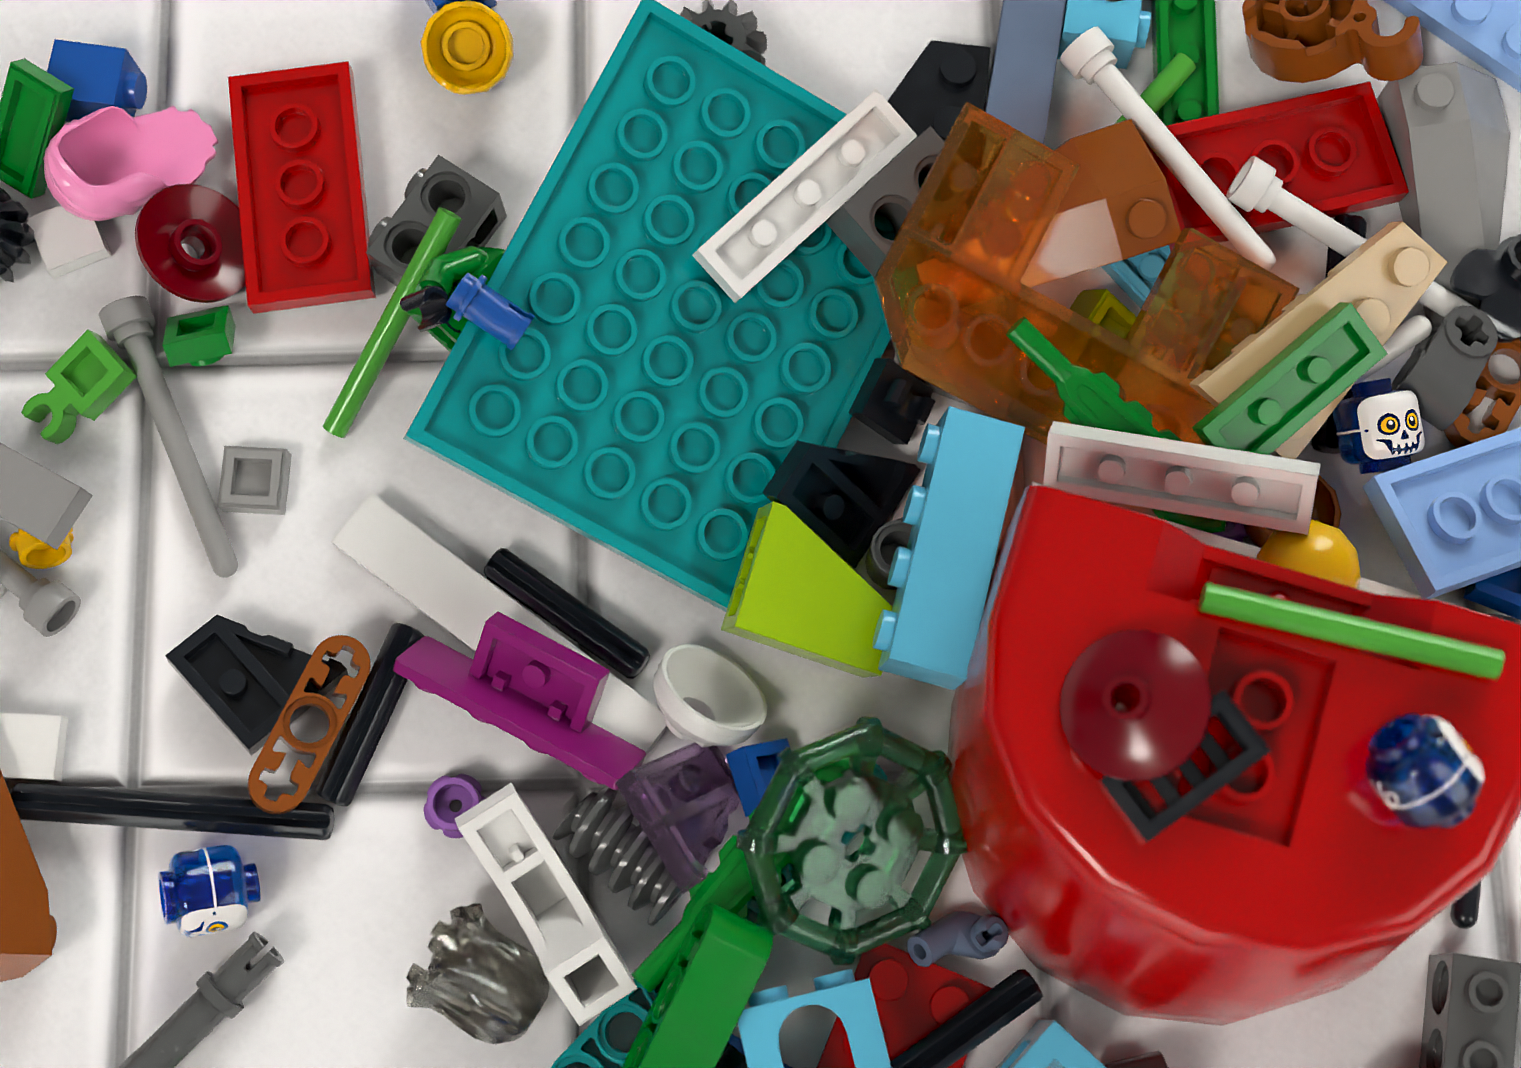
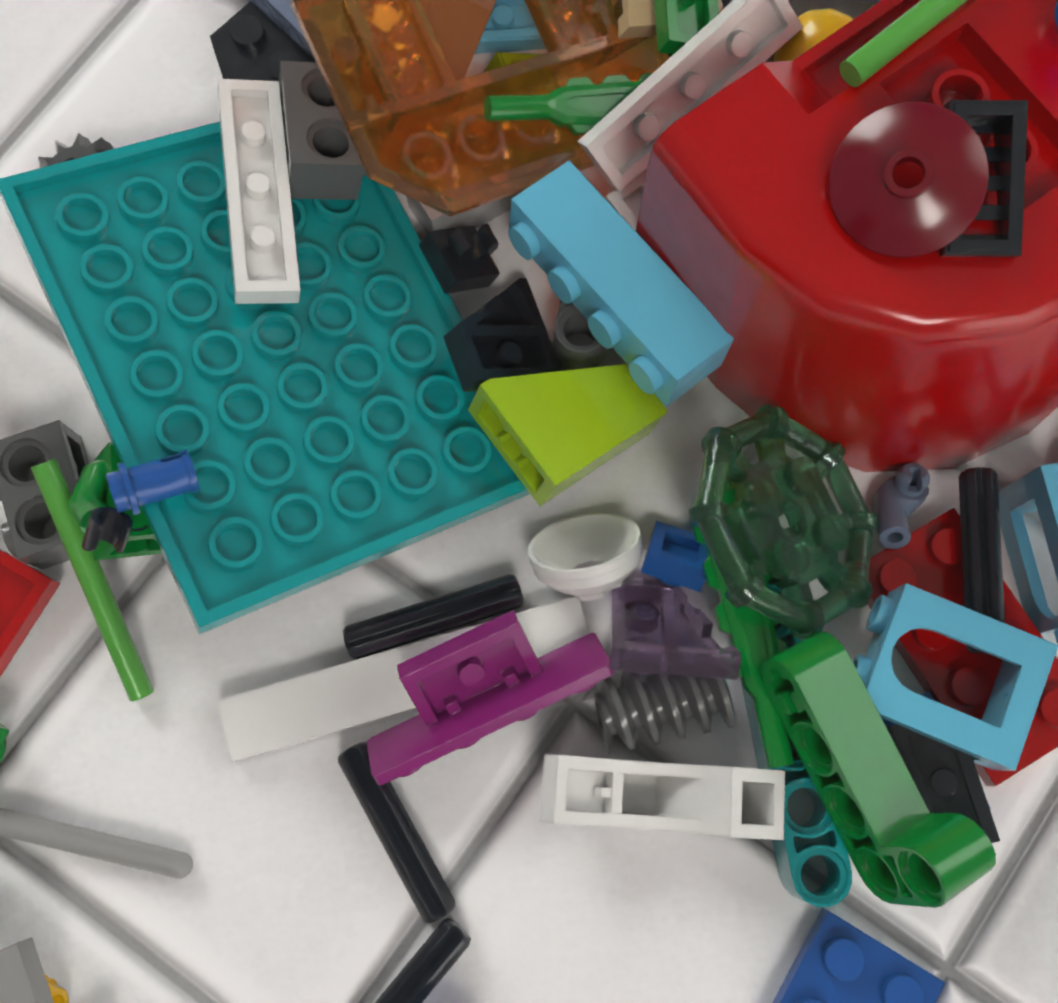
camera: 55 degrees left, 0 degrees up
black wing [165,615,348,756] -> none
light grey tile [217,446,292,515] -> none
dark orange beam [247,635,371,814] -> none
clear smoke piece [406,903,550,1044] -> none
medium lavender plate [423,774,486,838] -> none

